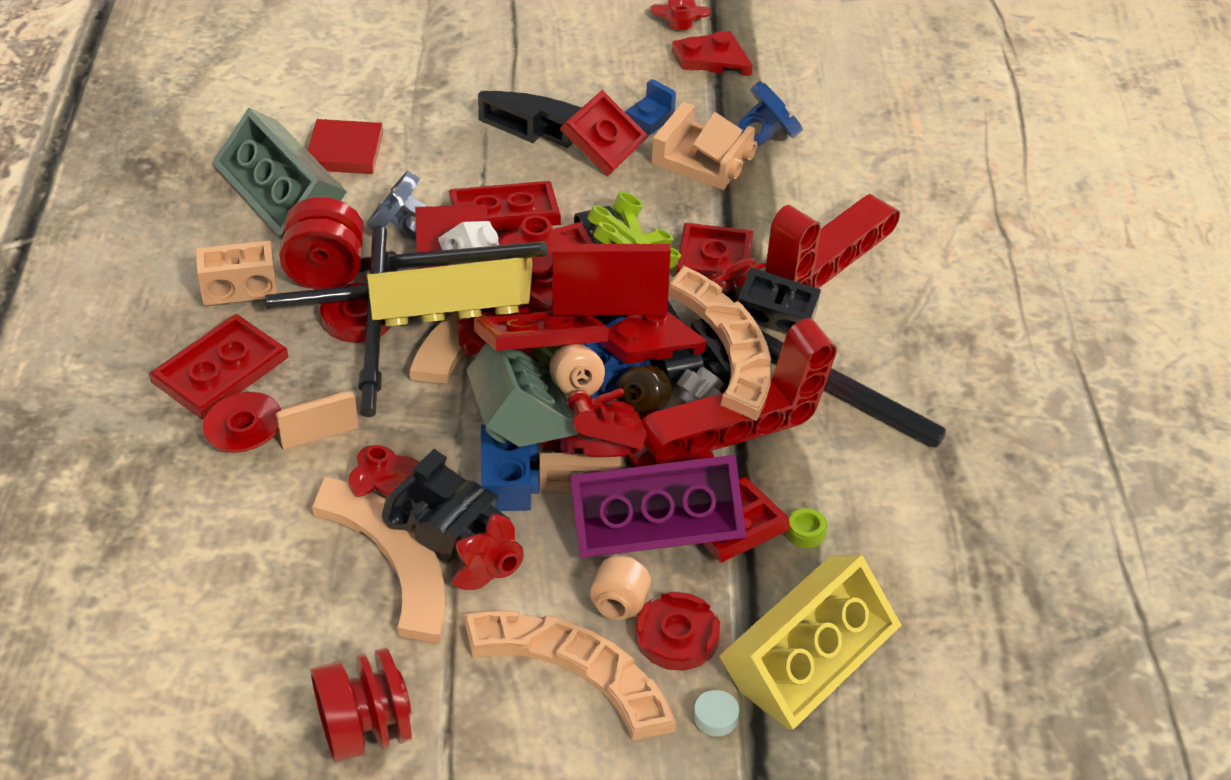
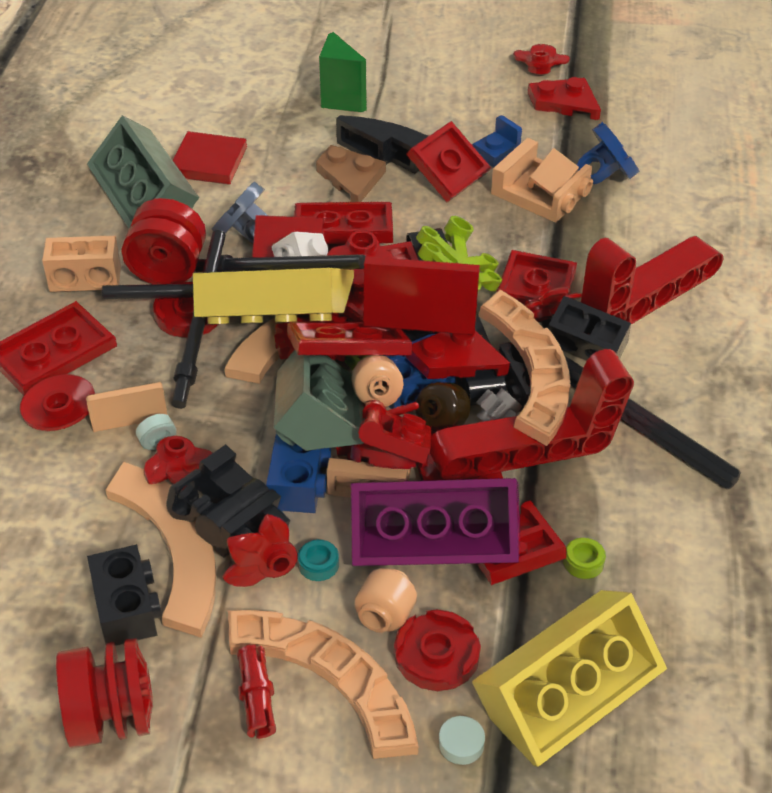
camera: 10 degrees right, 0 degrees up
none -> black brick [87,544,162,646]
none -> light aqua tile [136,414,177,450]
none -> red pin [237,645,276,739]
none -> teal tile [298,540,339,581]
none -> medium nougat wing [316,145,386,202]
none -> green slope [319,32,367,112]

